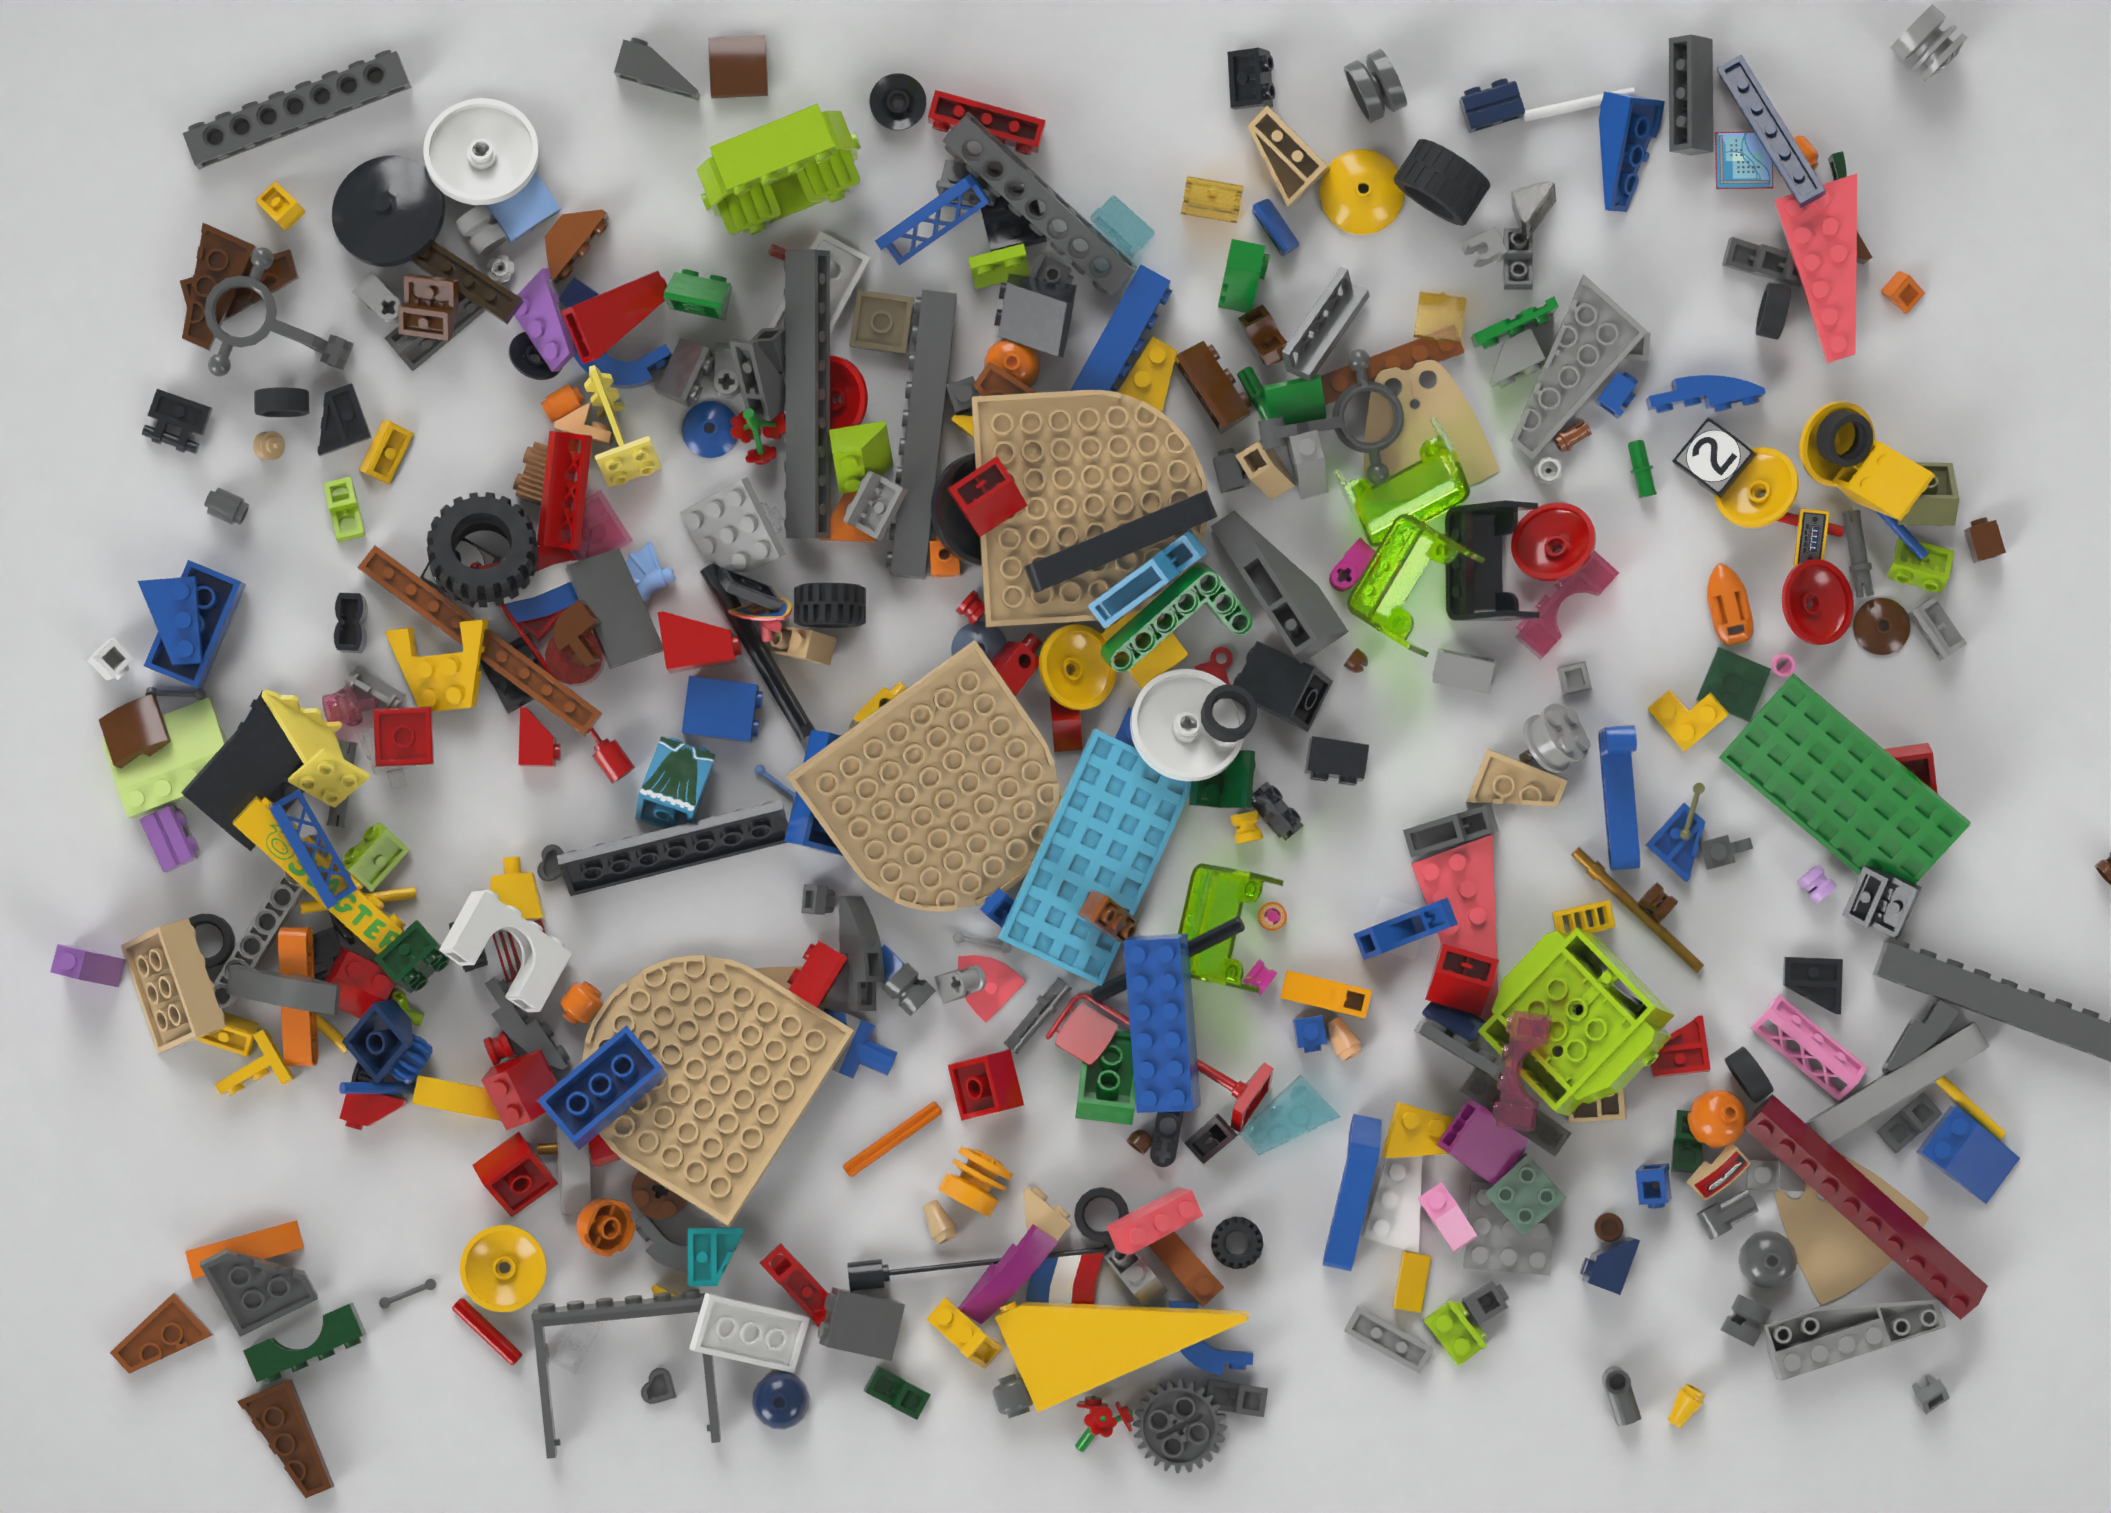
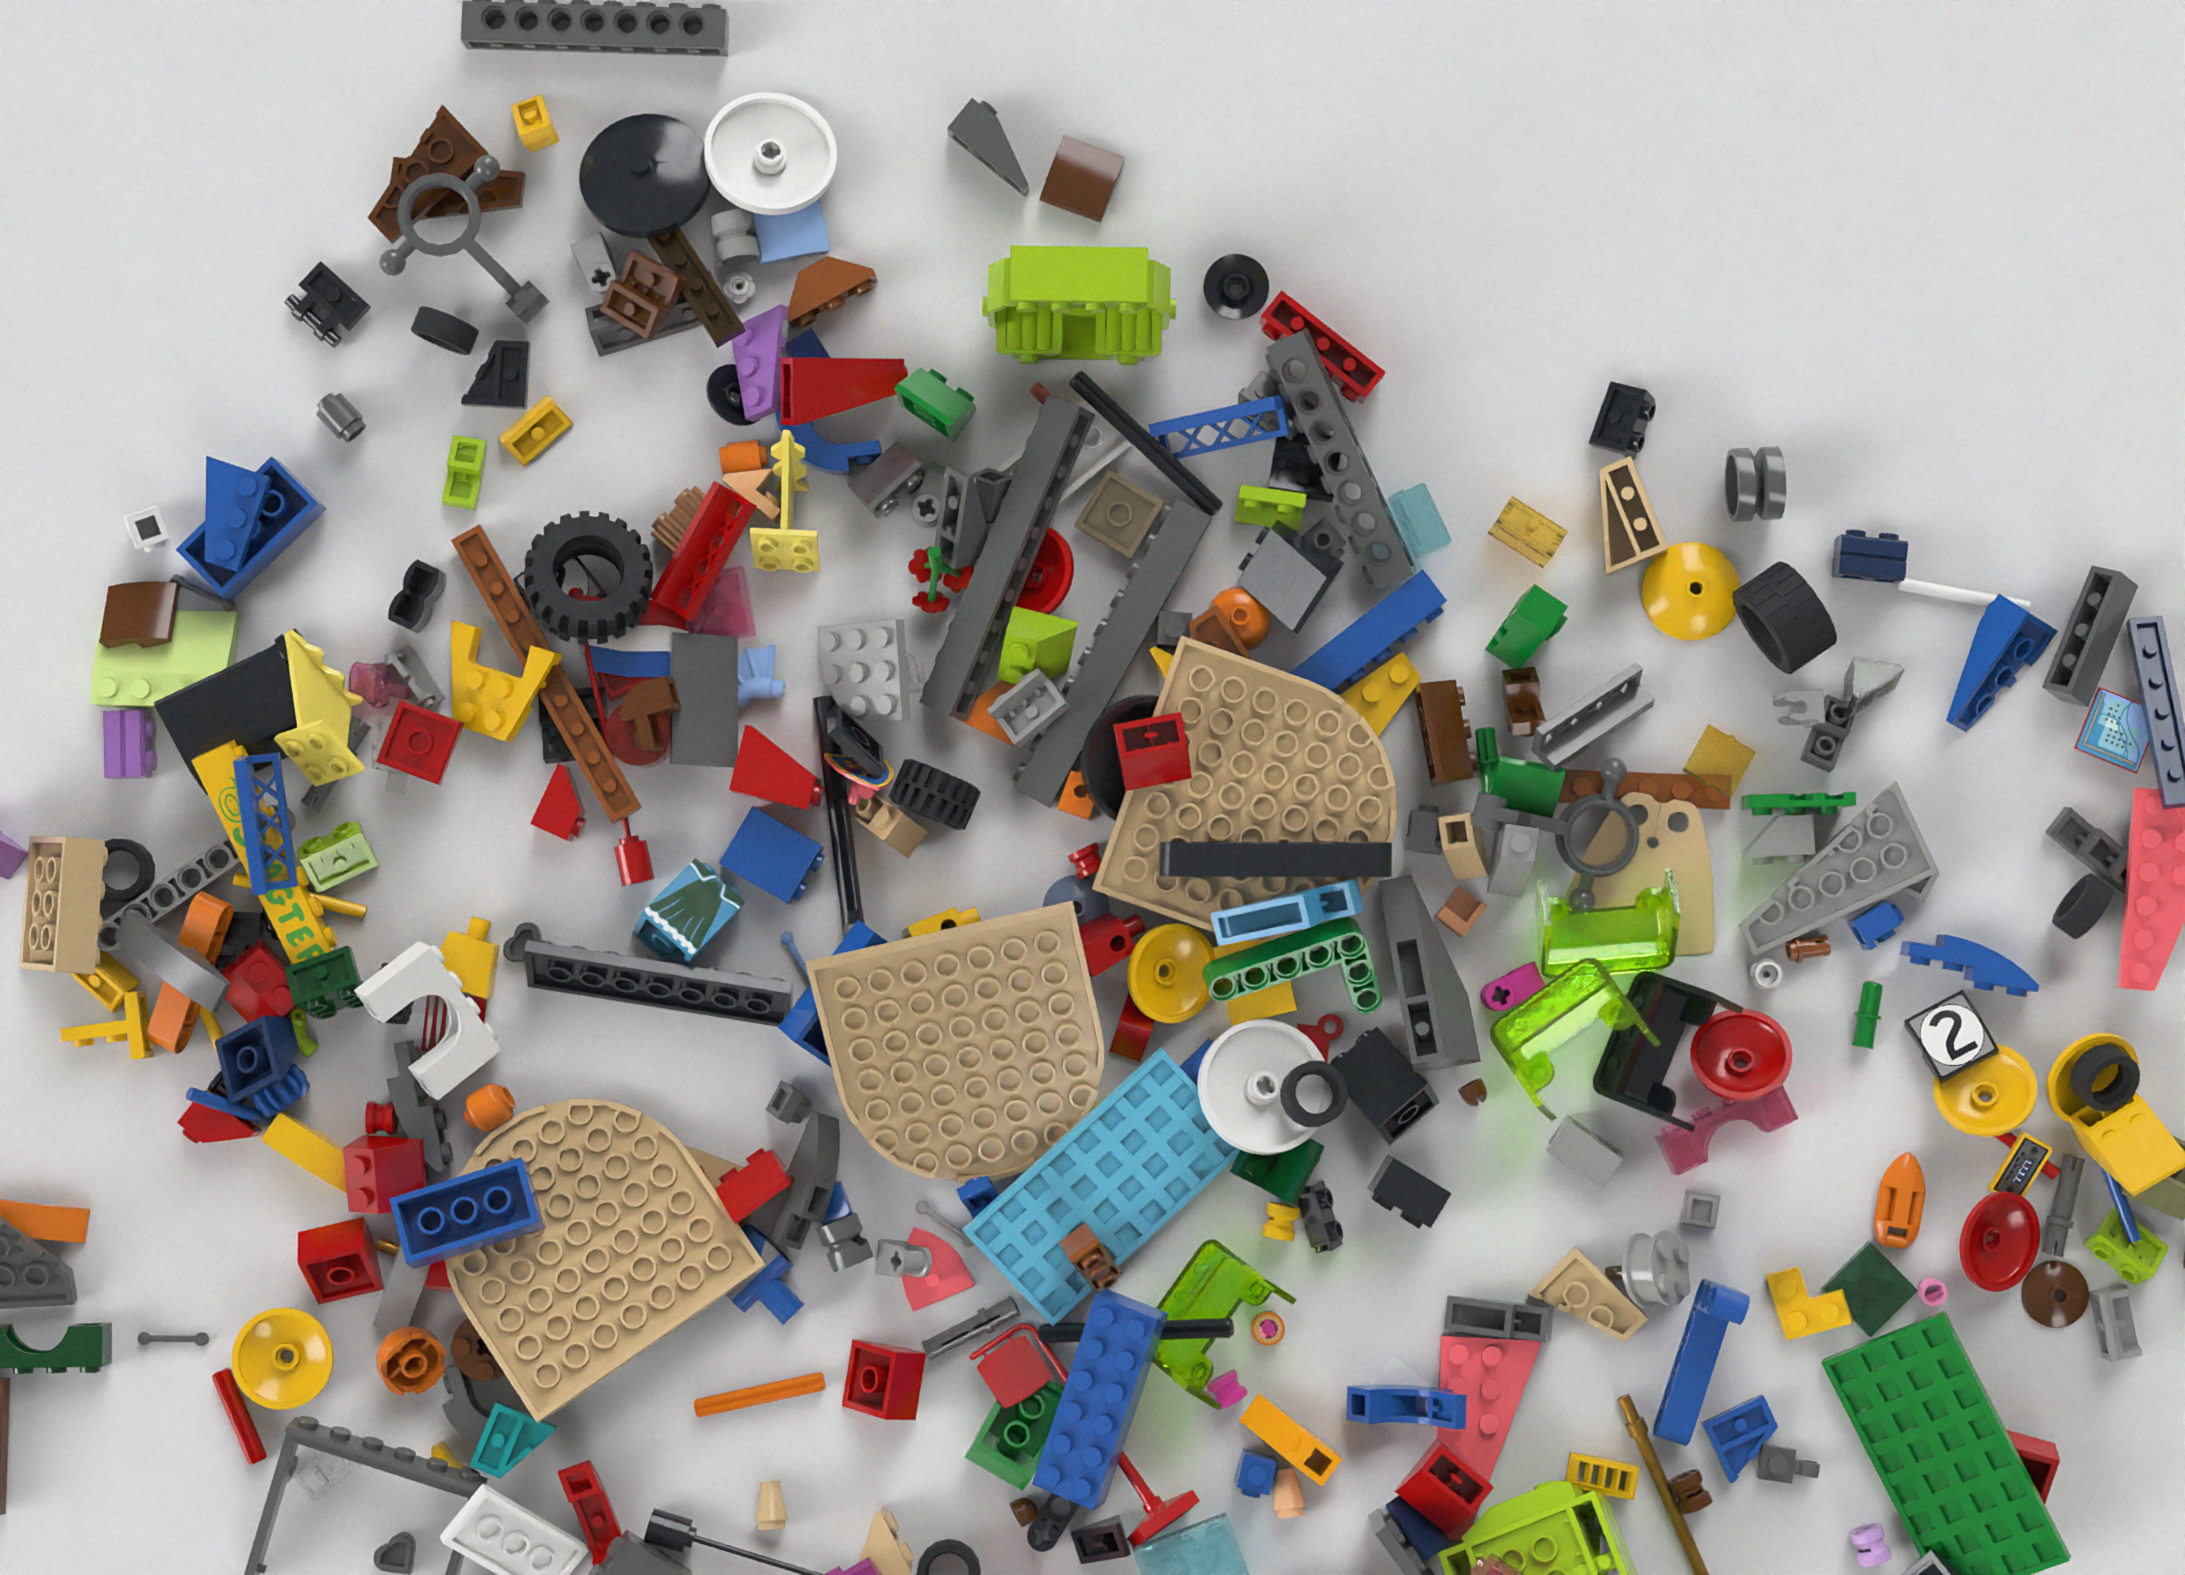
camera: 25 degrees right, 0 degrees up
tan wheel [253,431,285,460] -> none
blue dish [682,401,737,458] -> none
light orange wheel [938,1146,1013,1218] -> none
blue slope [1252,199,1300,257] -> none
olive hinge [1680,783,1705,840] -> none
none -> black axle [1069,371,1223,516]
none -> nougat panel [1434,887,1488,937]

